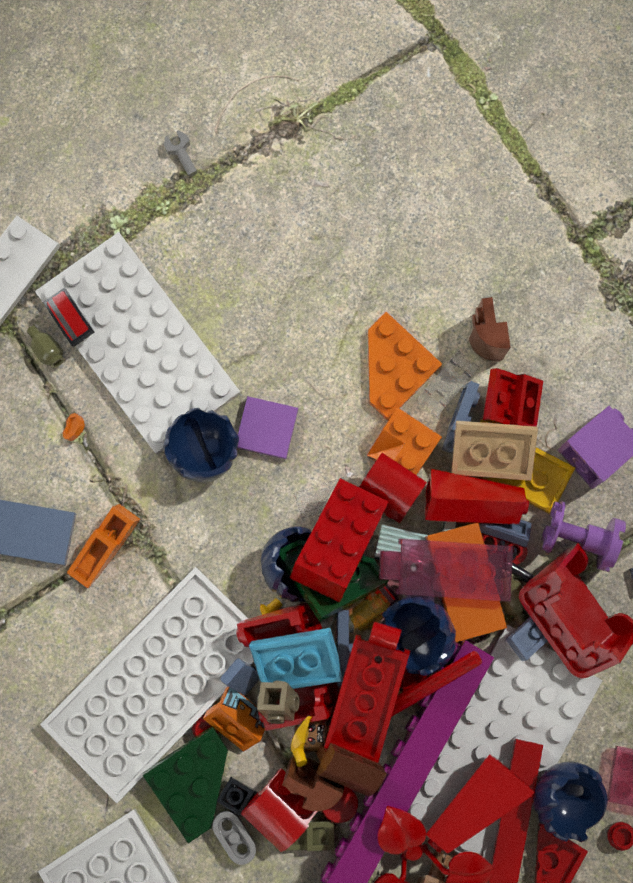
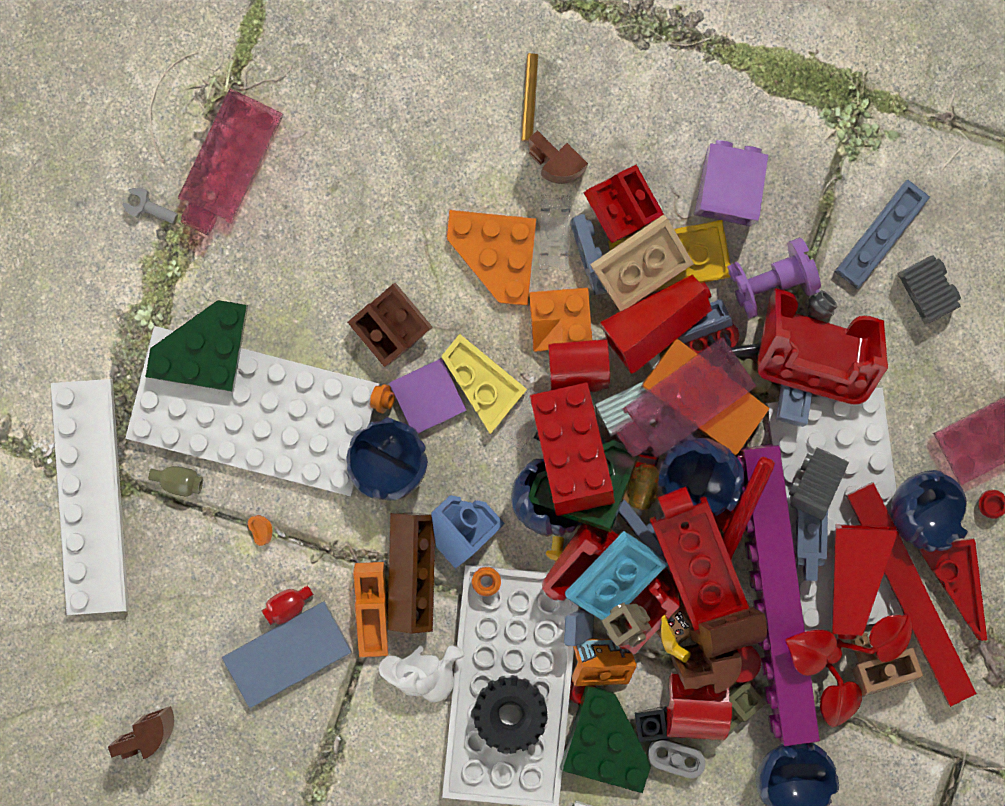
camera: 35 degrees left, 10 degrees up
slope [43,287,95,347] -> none
none -> dark green plate [145,300,248,392]
none -> clear pink hinge [178,88,284,236]
none -> red plant [261,585,314,625]
none -> copper brick [347,283,433,367]
none -> orange plate [370,384,395,414]
none -> white piece [379,645,465,702]
none -> reddish brown brick [388,512,435,634]
none -> medium blue slope [431,495,505,569]
none -> light yellow wing [441,334,527,434]
none -> orange plate [472,567,501,596]
none -> black tyre [474,675,548,754]
none -> pearl gold bar [521,53,539,142]
none -> dark grey brick [789,447,849,520]
none -> sand blue hinge [796,509,828,581]
none -> dark grey plate [808,290,838,320]

